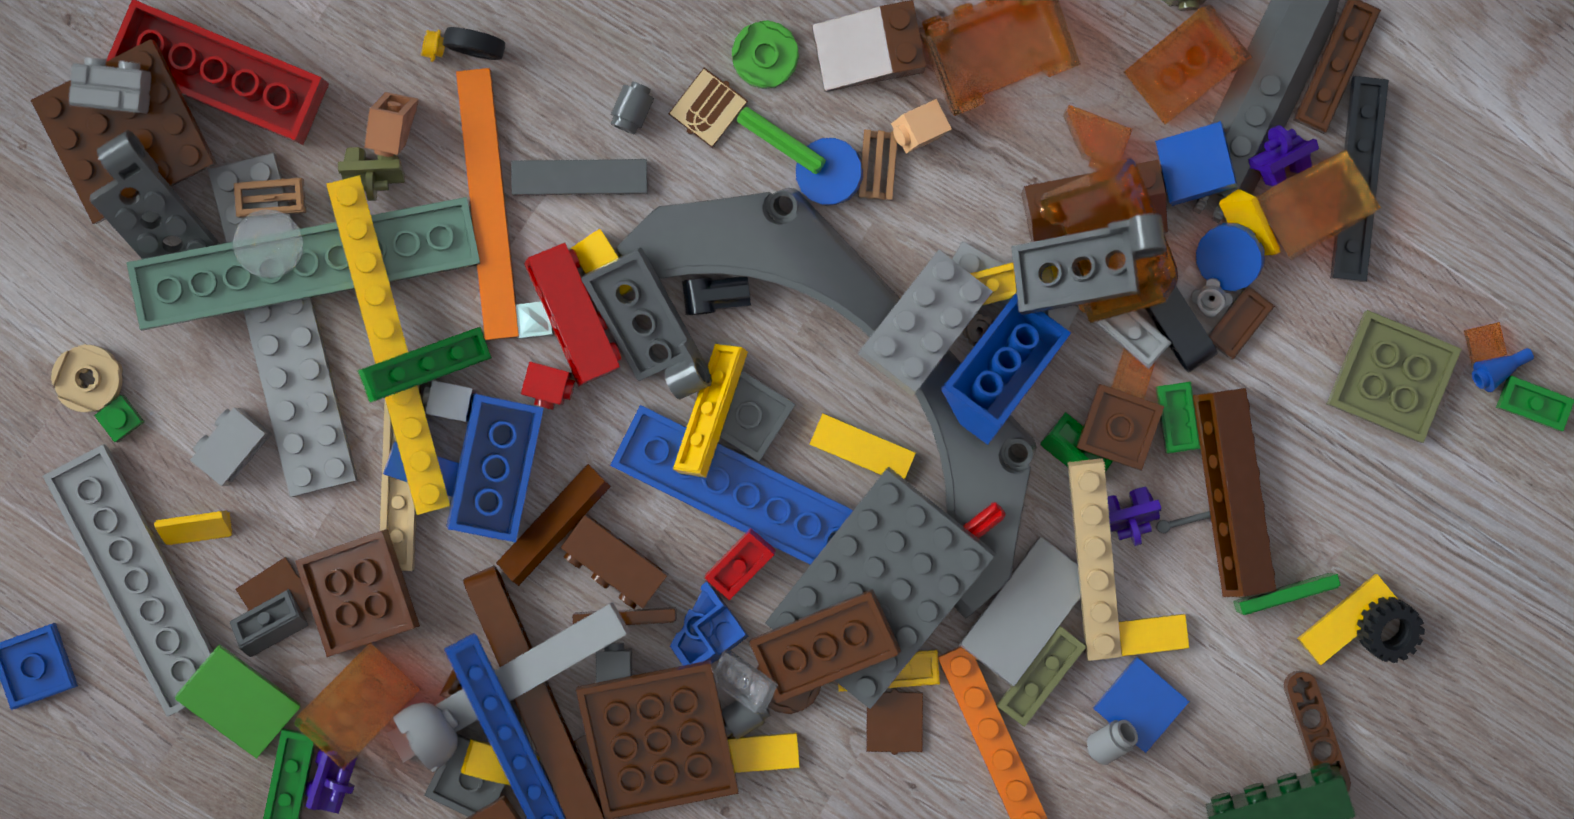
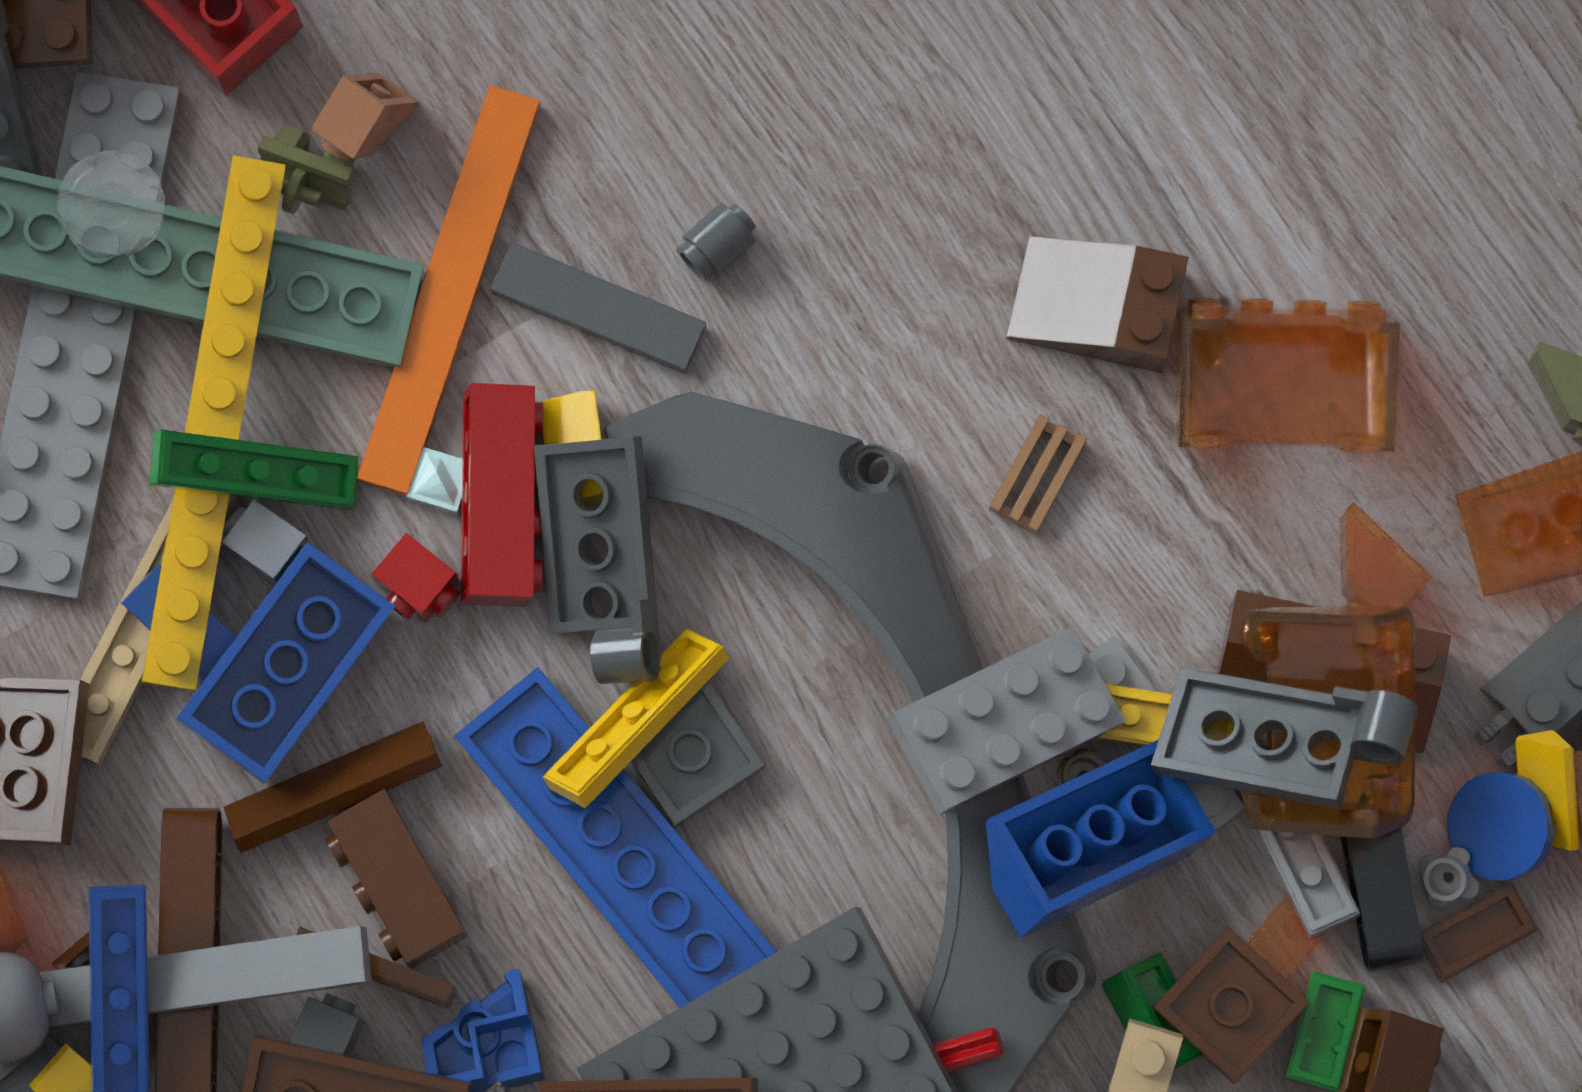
camera: 20 degrees right, 10 degrees down
medium nougat tile [234,178,306,218] -> none
yellow plate [421,29,445,62] -> none
black tyre [443,27,505,60] -> none
piece [668,67,748,148] -> none
black piece [682,277,751,315] -> none
red plate [704,528,776,600] -> none
bright green tile [732,20,799,89] -> none
bright green axle [737,107,826,174] -> none
blue tile [796,138,863,206] -> none
yellow tile [809,413,916,479] -> none
light nougat brick [891,99,952,154] -> none
blue tile [1155,121,1238,206] -> none

